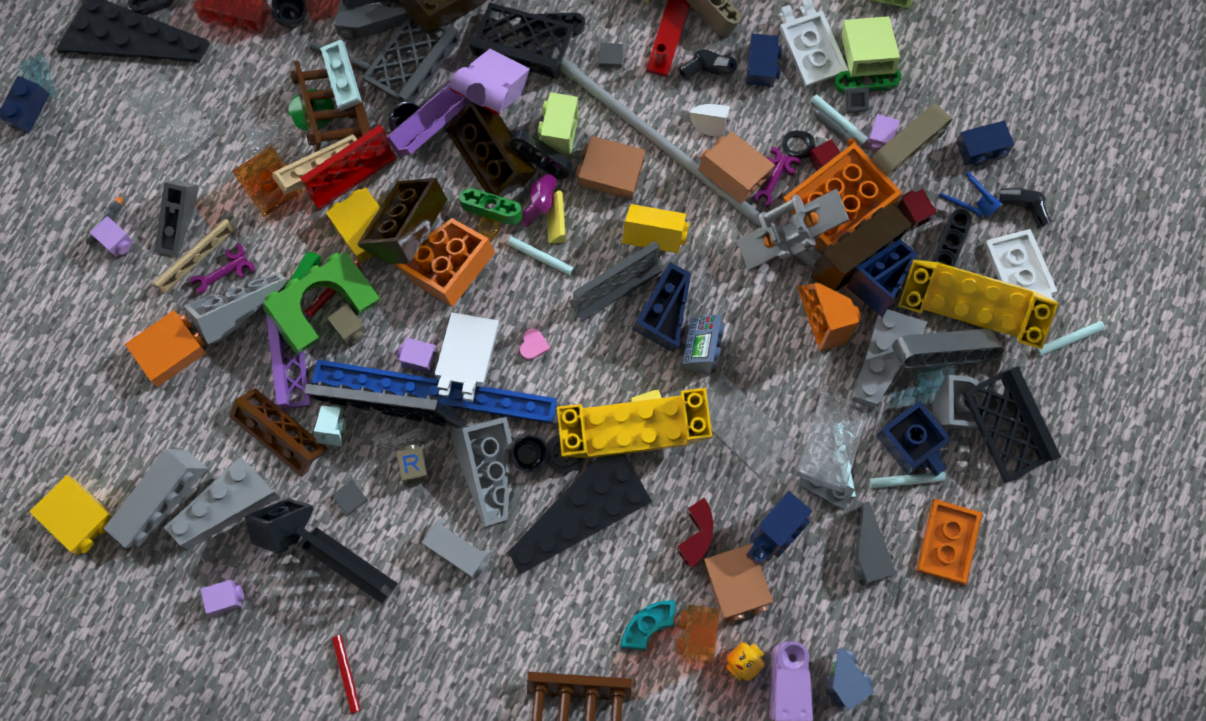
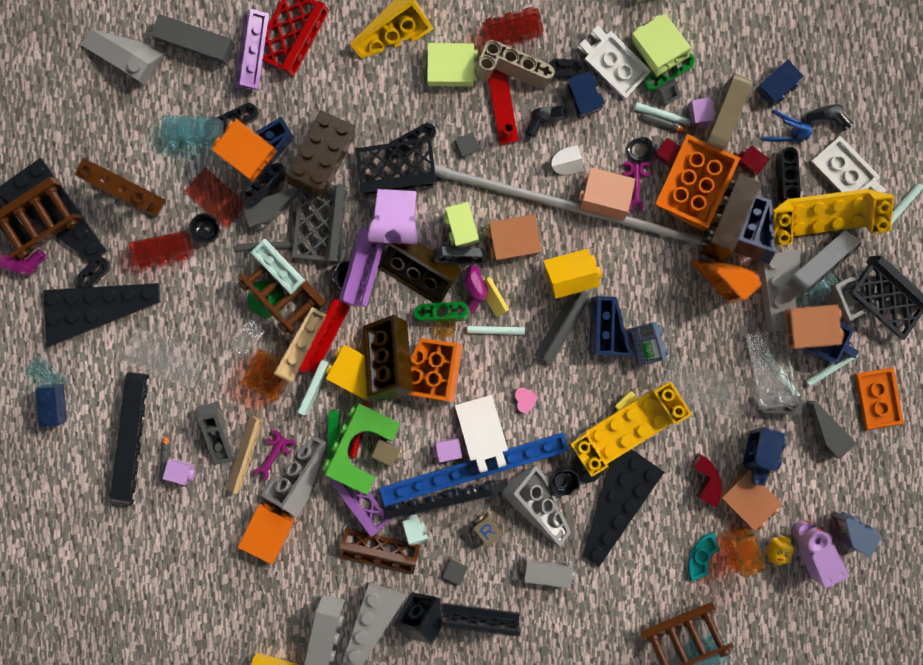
camera: 30 degrees left, 15 degrees up
light grey piece [737,189,849,270] -> none
none -> black beam [110,372,149,506]
none -> light aqua tile [298,360,331,415]
none -> black beam [549,59,584,78]
none -> nougat brick [785,305,844,349]

